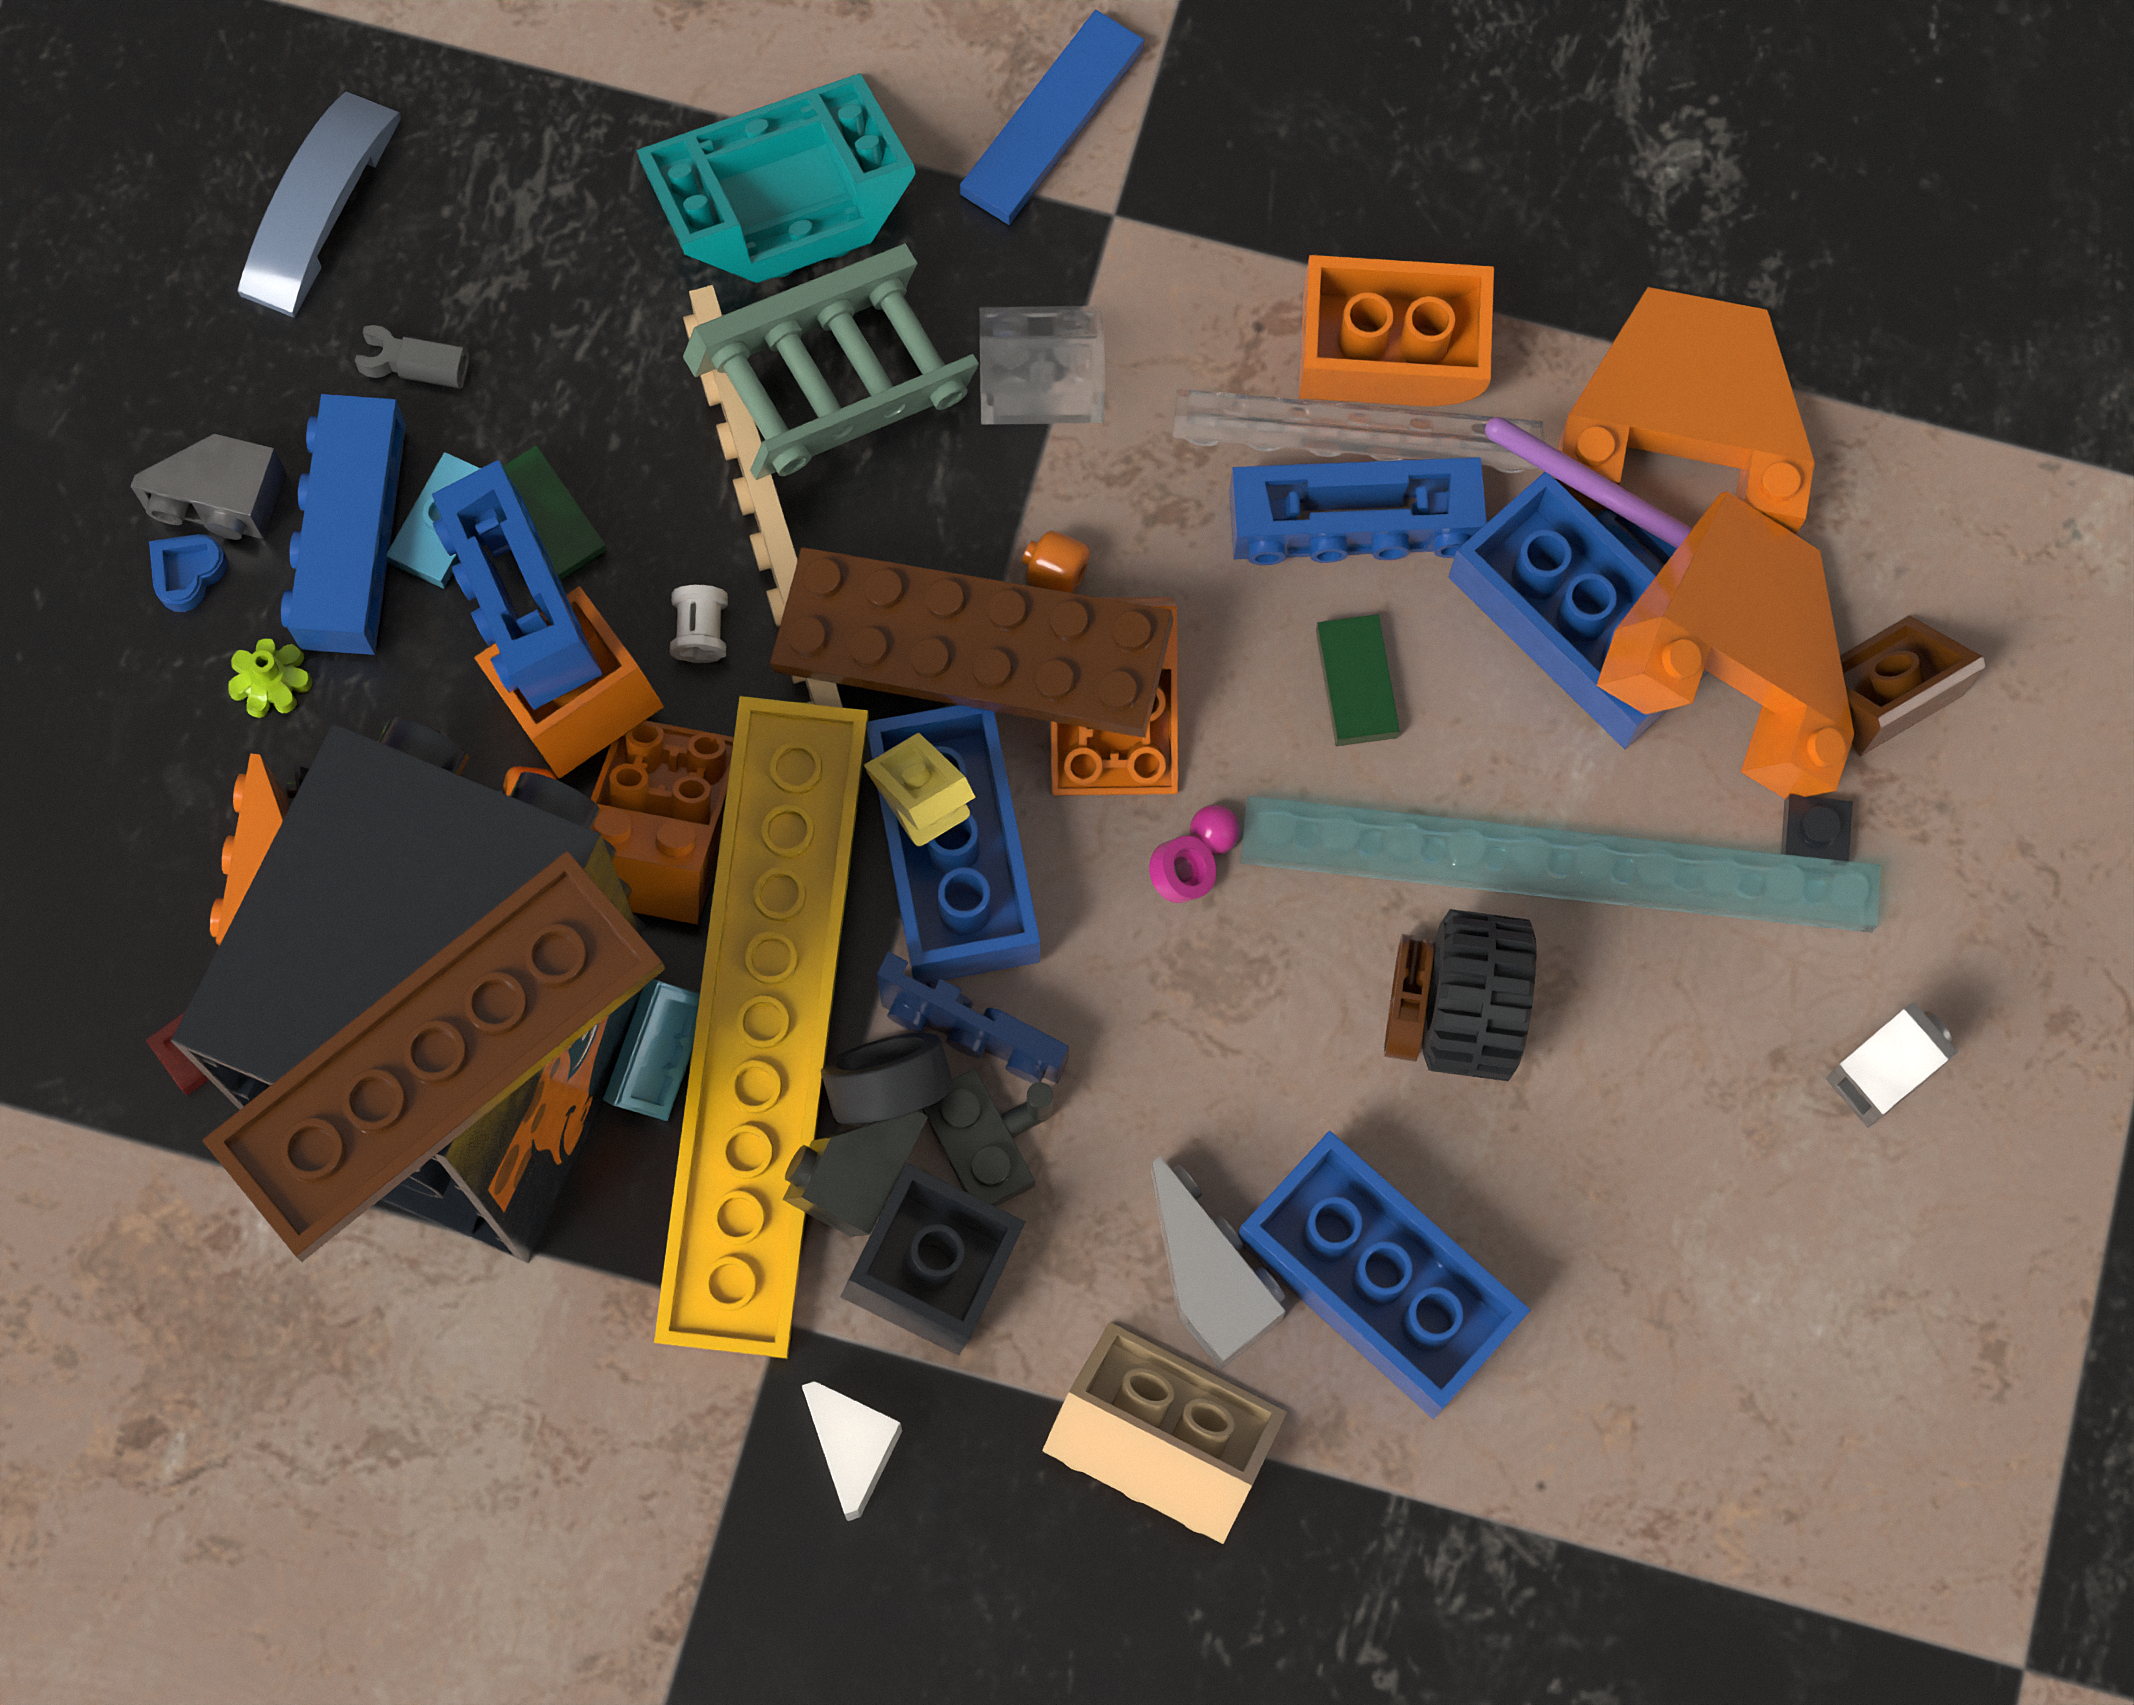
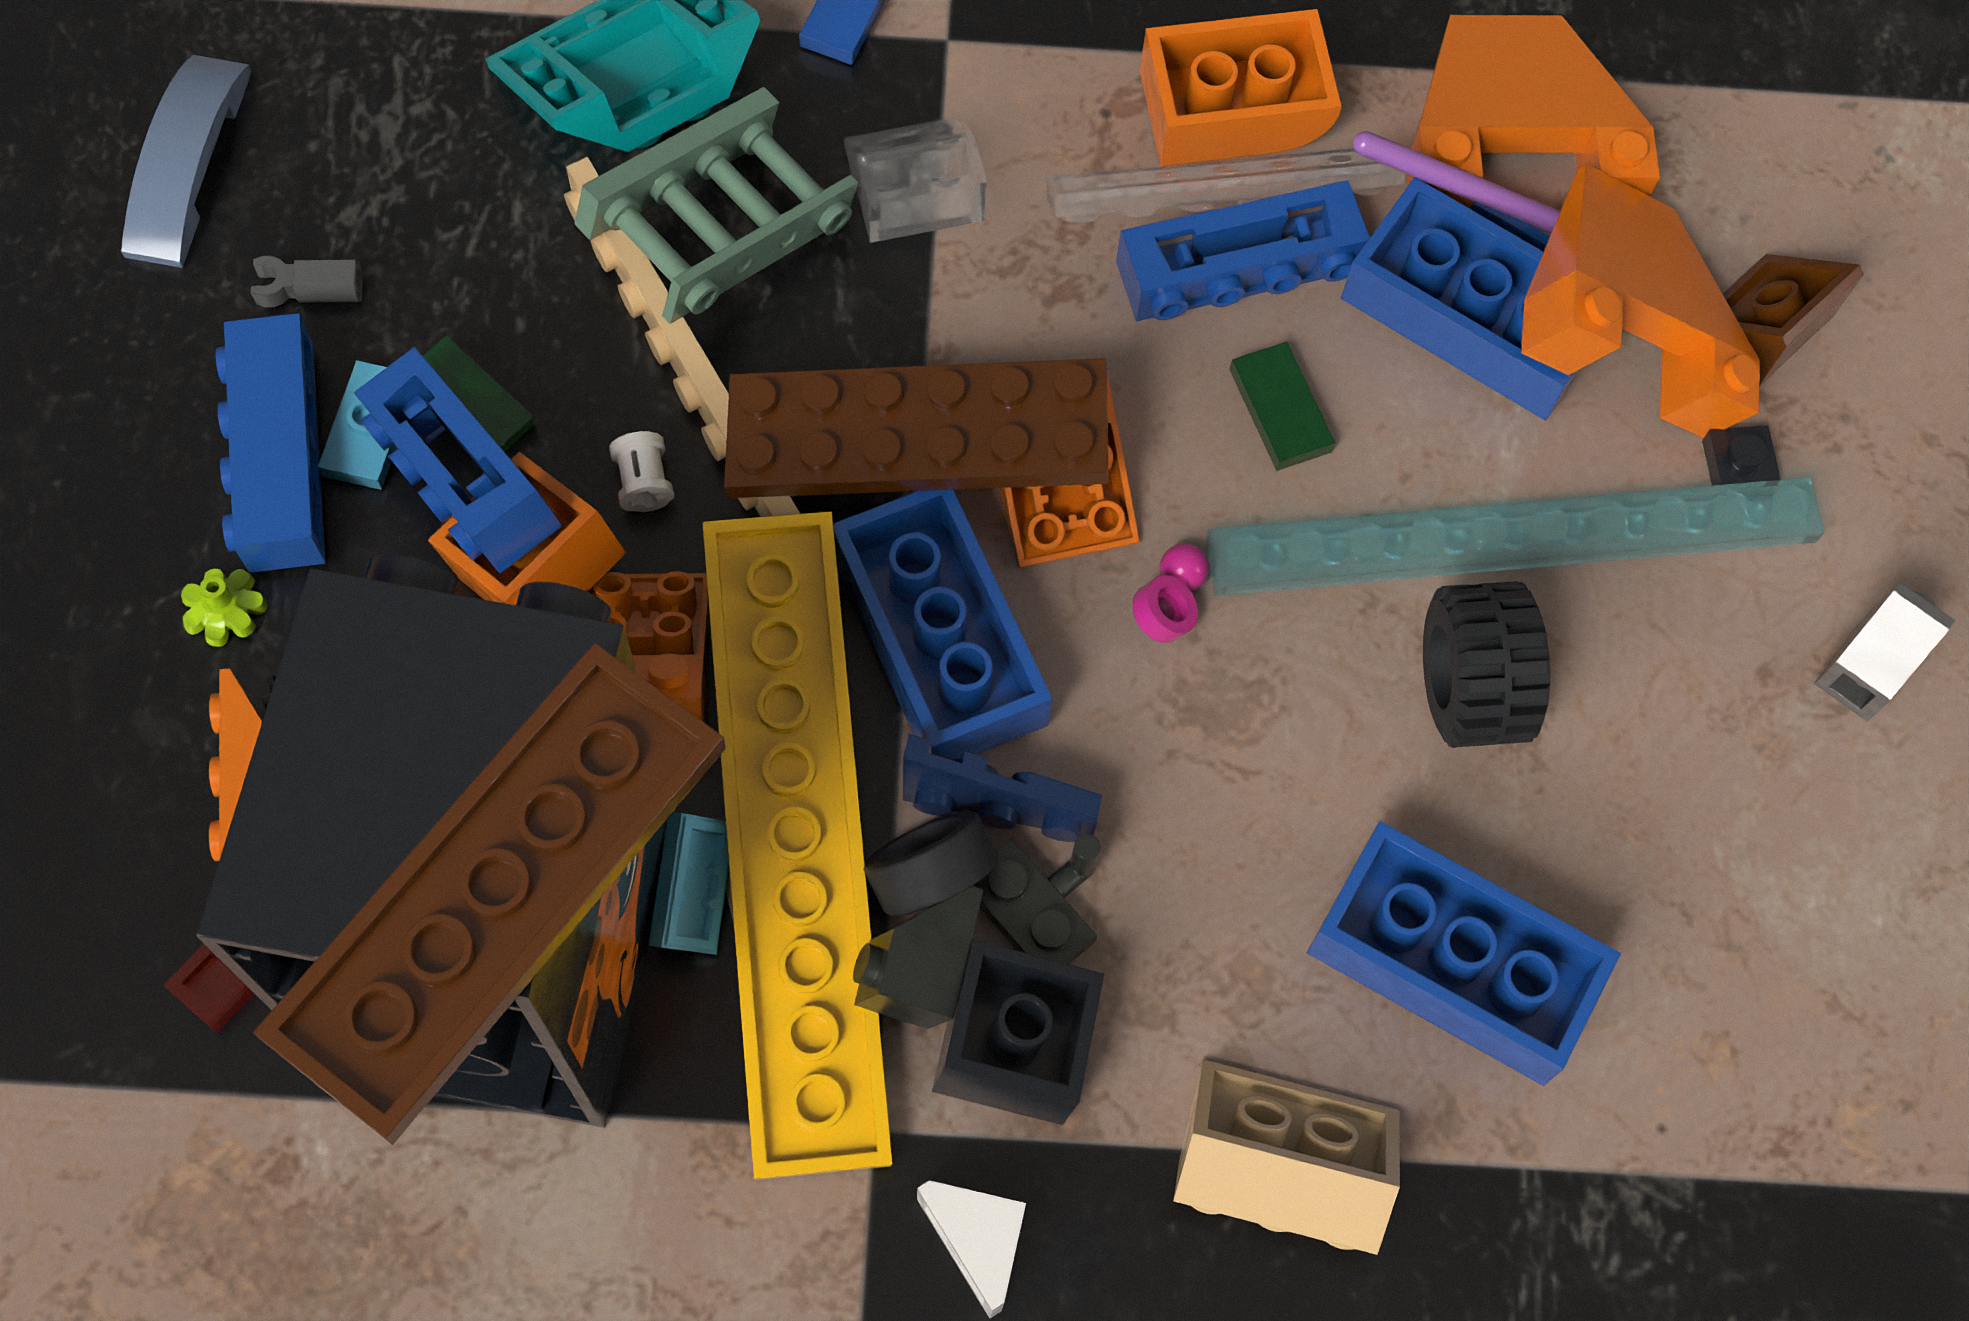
camera: 15 degrees left, 5 degrees down
flat silver slope [131,434,286,540] -> none
blue tile [149,534,228,612] -> none
light yellow slope [864,732,975,846] -> none
orange piece [1022,530,1090,594] -> none
light grey slope [1150,1156,1286,1370] -> none
reddish brown piece [1384,934,1435,1062] -> none

